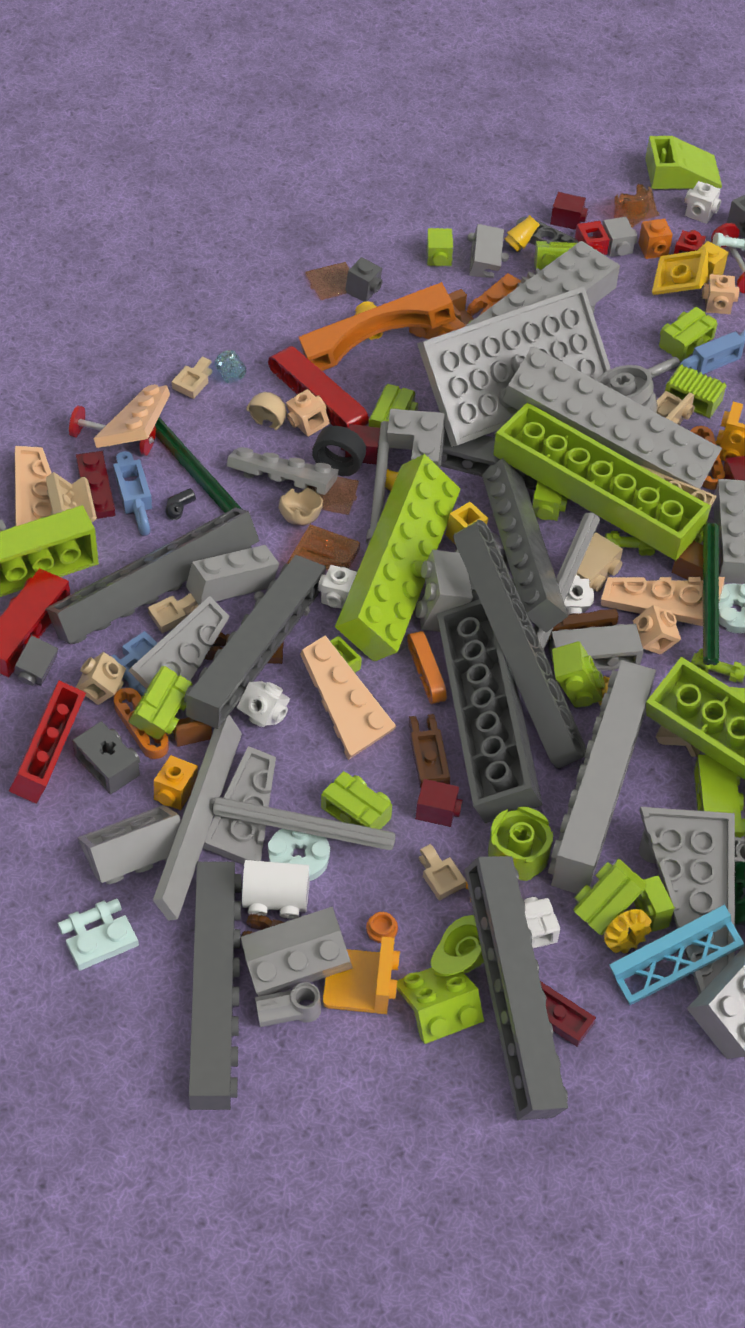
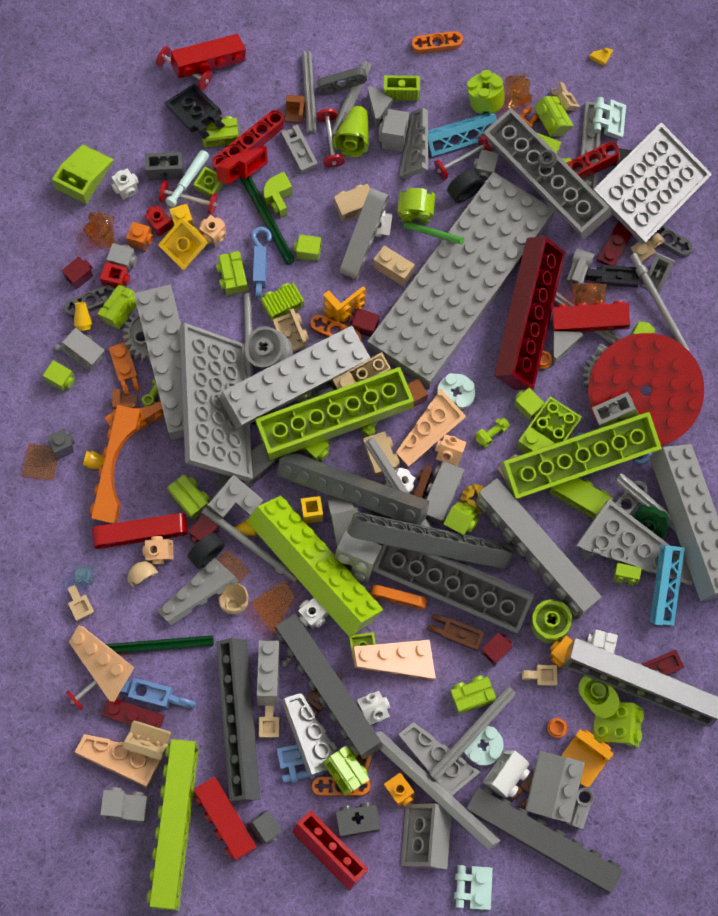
camera: 55 degrees left, 20 degrees up
tan brick [76,652,126,705] -> none
black arm [165,488,196,520] -> none
lime brick [573,859,647,935] -> none
yellow gear [604,909,652,954] -> none
dark green axle [703,523,719,666] -> none

